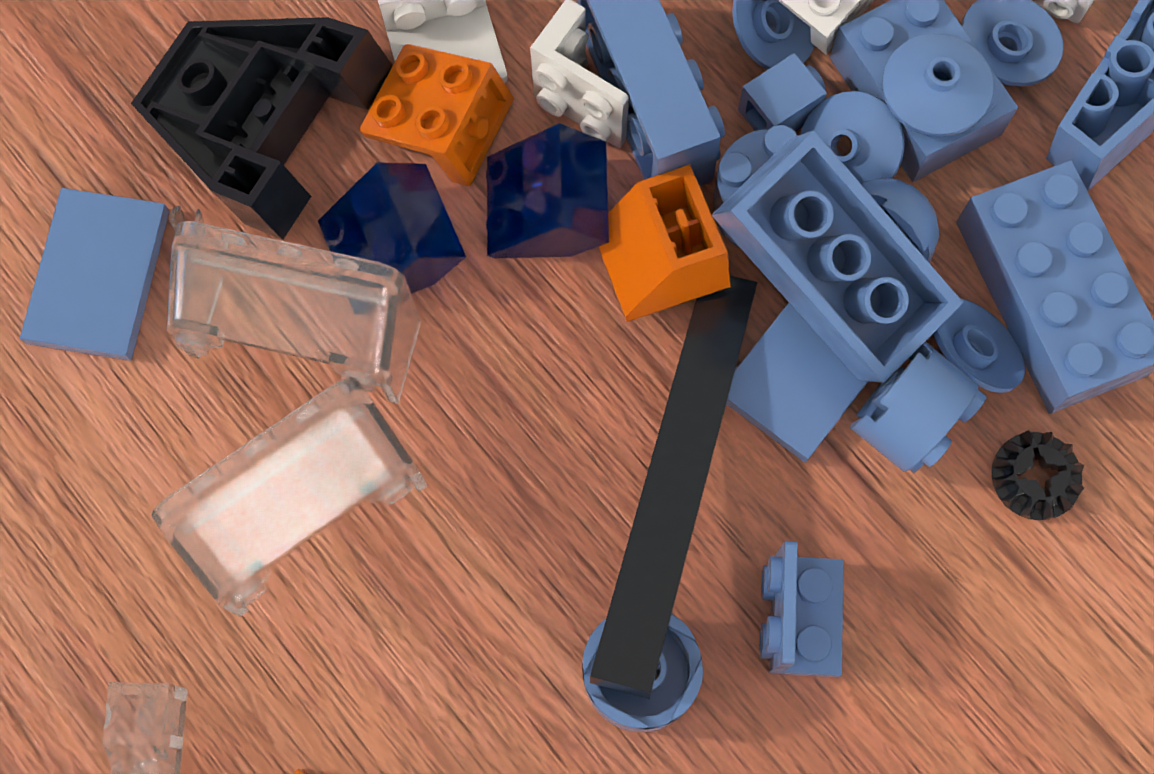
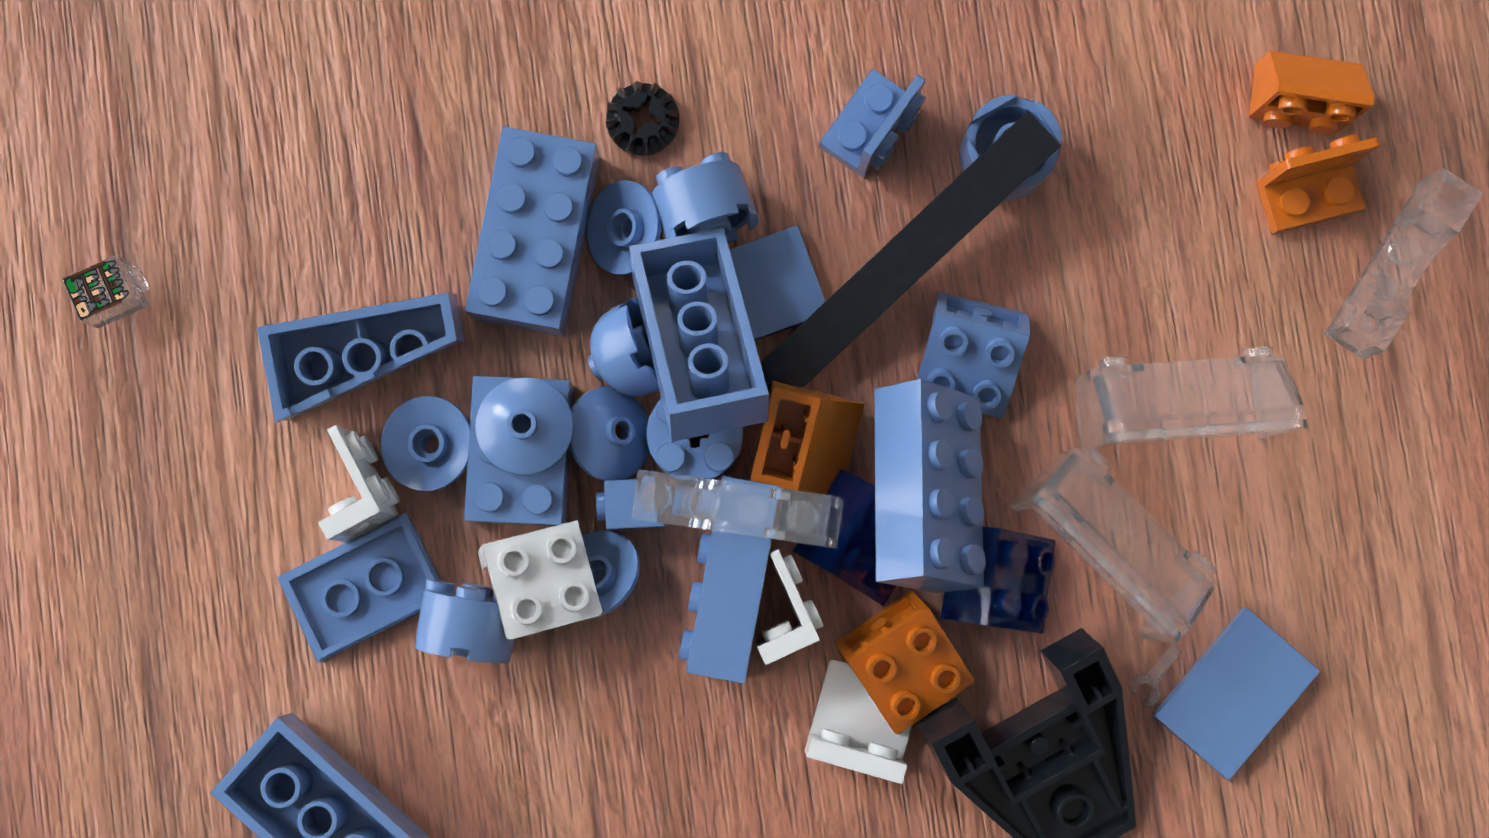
camera: 155 degrees left, 10 degrees up
none -> clear arch [631,469,843,549]
none -> medium blue brick [874,379,986,593]
none -> medium blue bracket [916,291,1030,418]

